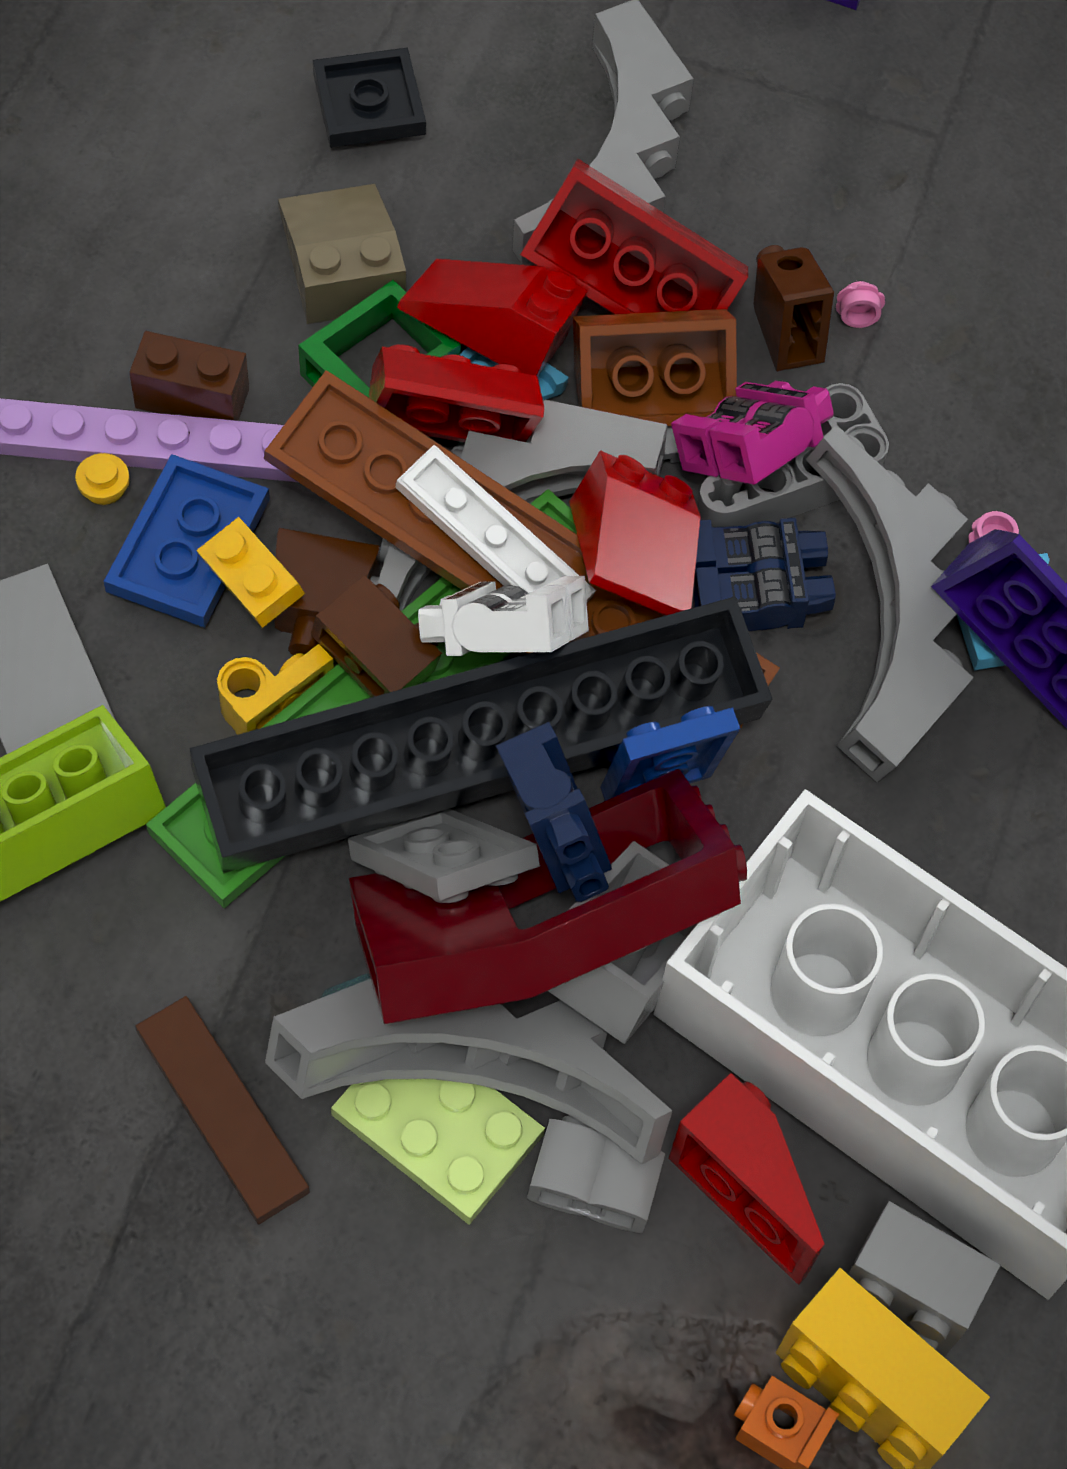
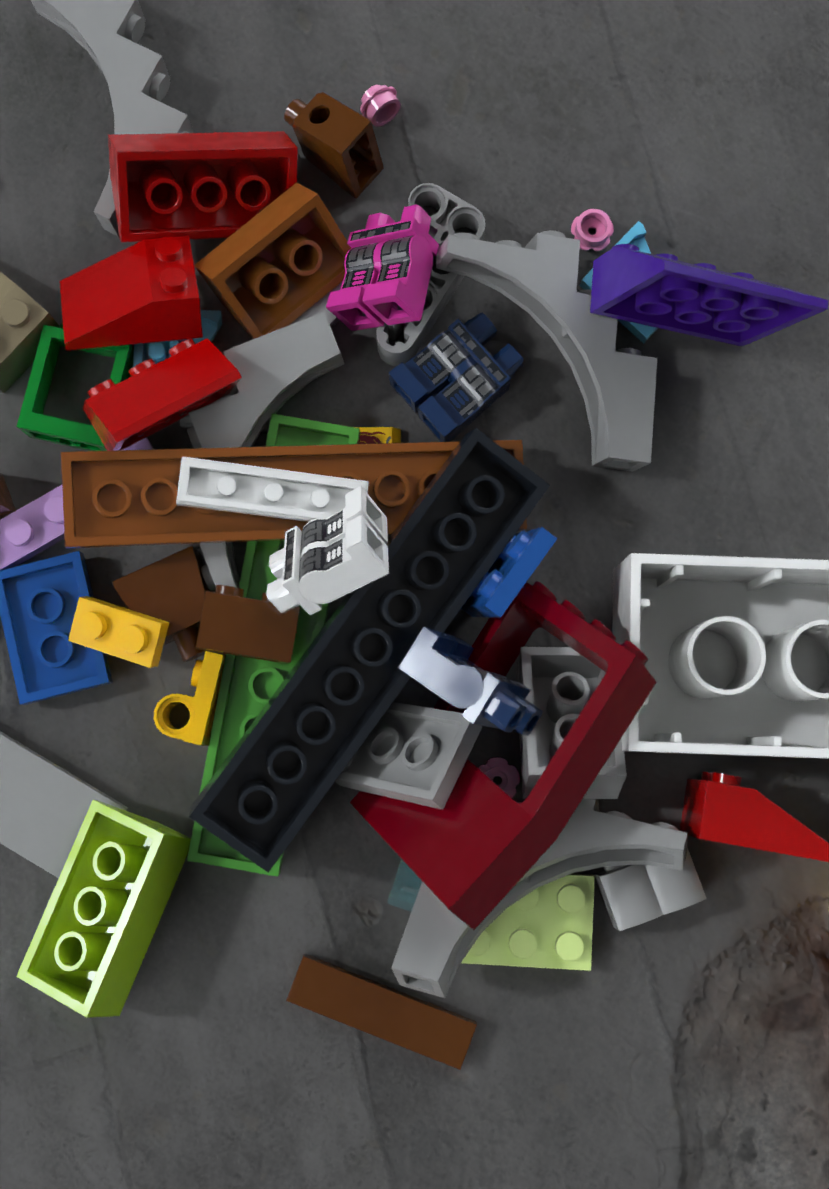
camera: 30 degrees left, 20 degrees up
slope [569,450,701,615] -> none

